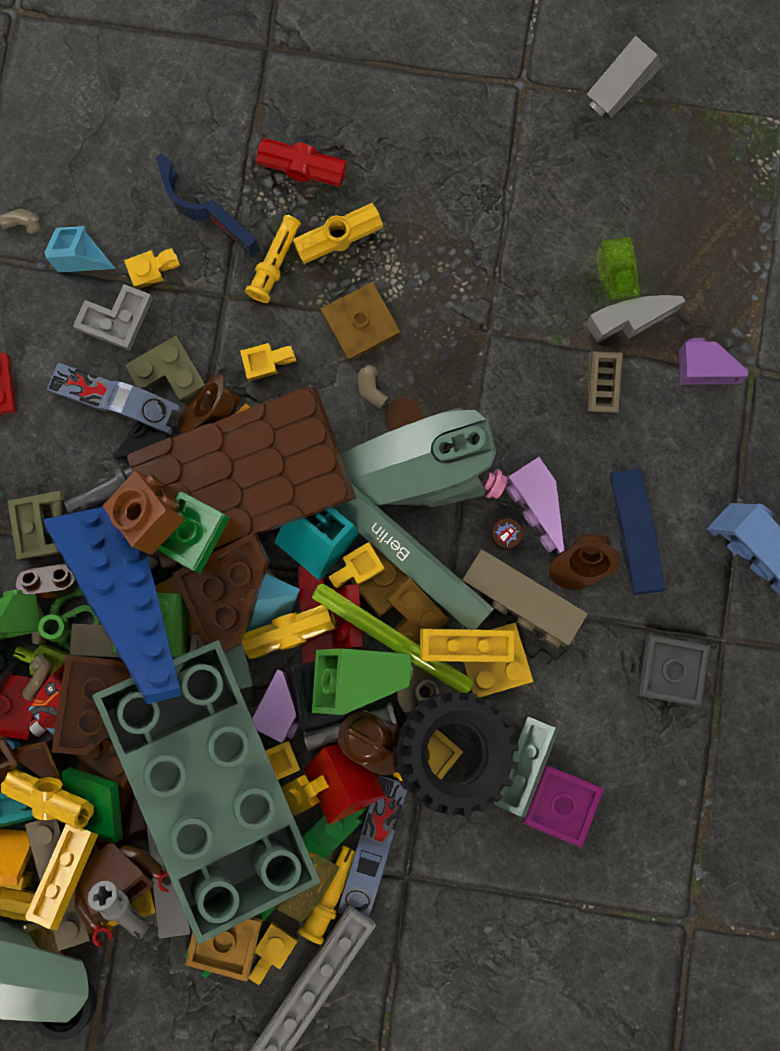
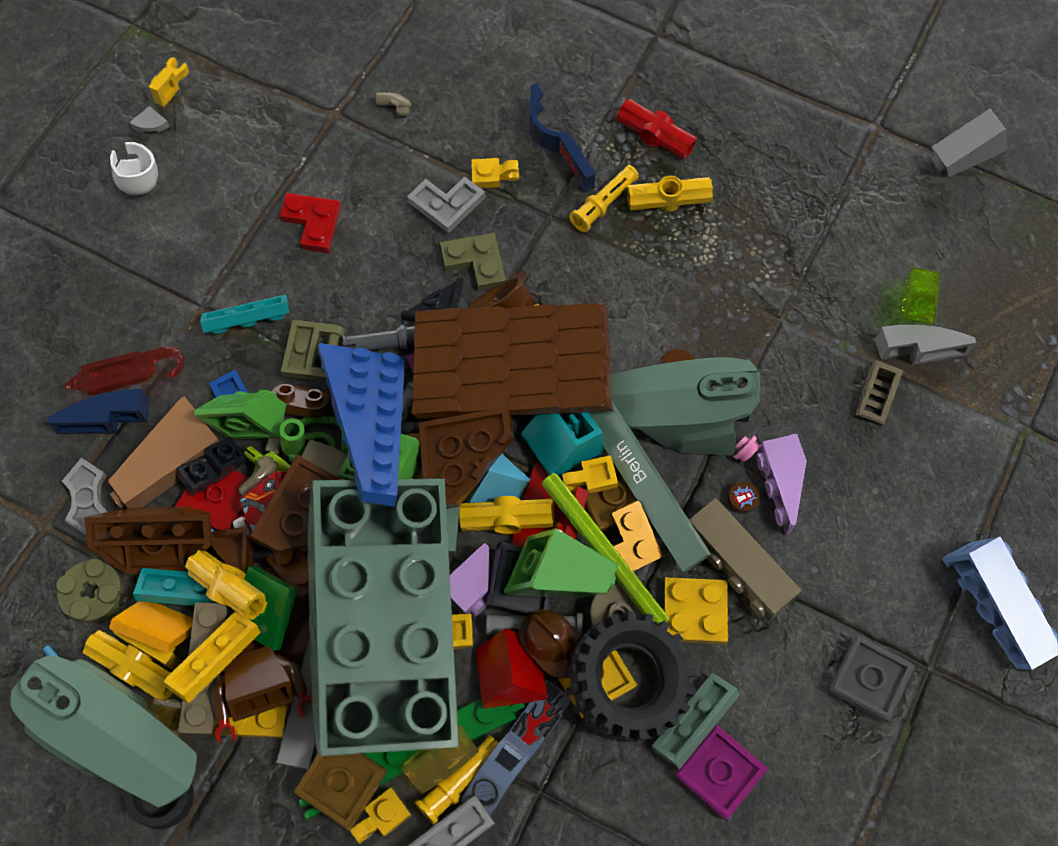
camera: 15 degrees right, 15 degrees down
medium azure slope [45,226,116,272] -> none
piece [47,363,182,435] -> none
light grey pin [88,881,149,937] -> none
dark orange brick [102,470,185,555] -> none
green plate [157,491,230,574] -> none
yellow plate [240,343,297,382] -> none
yellow plate [281,774,329,816] -> none
pearl gold plate [321,282,400,362] -> none
dark tan arm [357,365,389,410] -> none
yellow plate [420,629,515,662] -> none
reddish brown piece [550,534,620,590] -> none
dark blue slope [610,469,665,595] -> none
medium lavender slope [679,338,748,385] -> none

